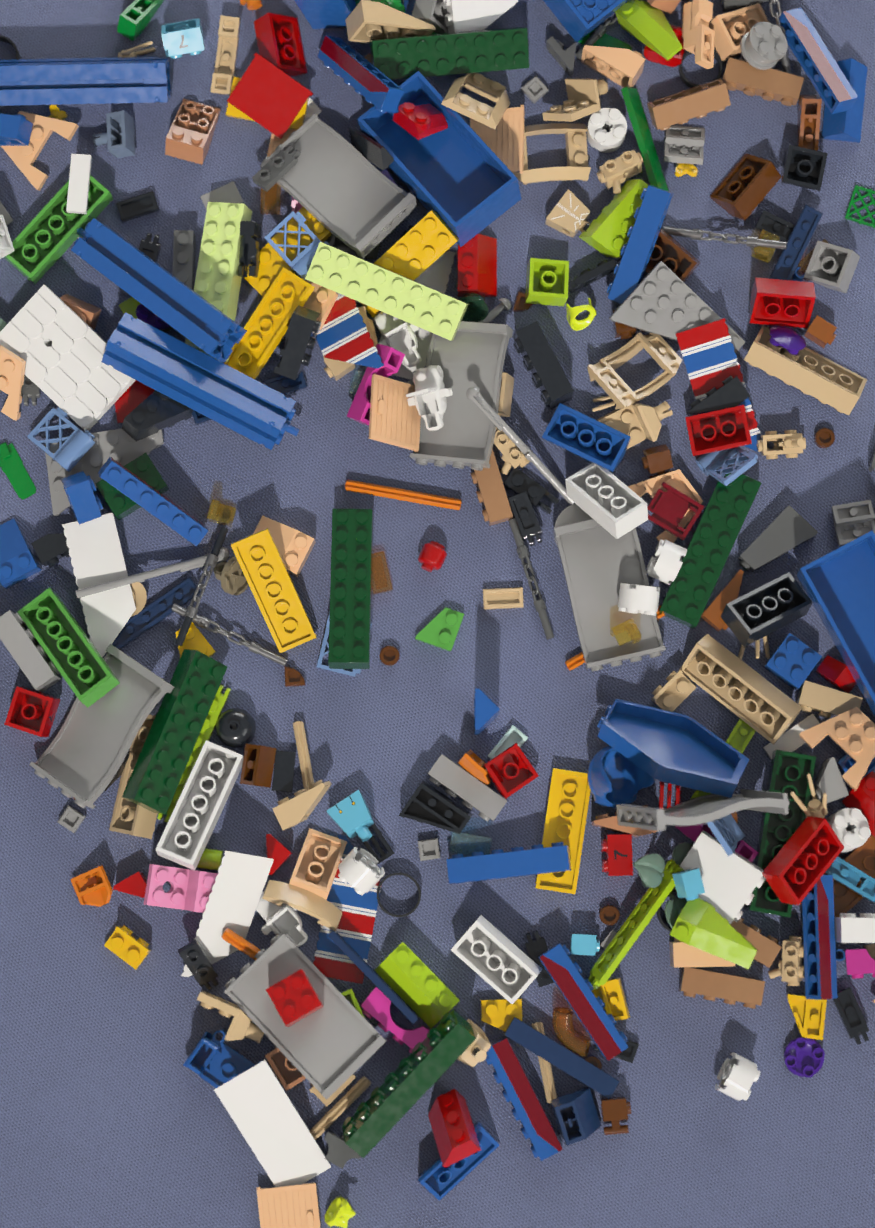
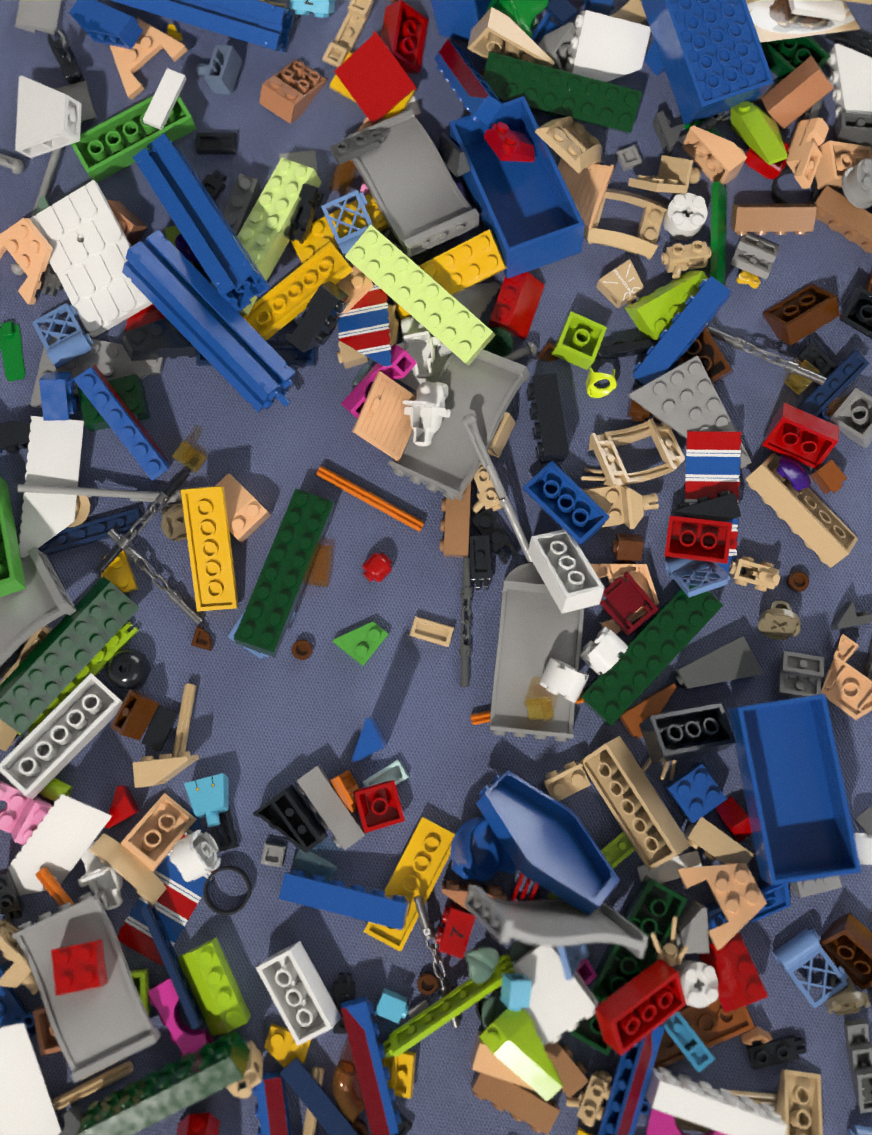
camera: 15 degrees right, 0 degrees up
none -> flat silver piece [414,895,460,1028]
none -> dark tan tile [758,600,801,640]

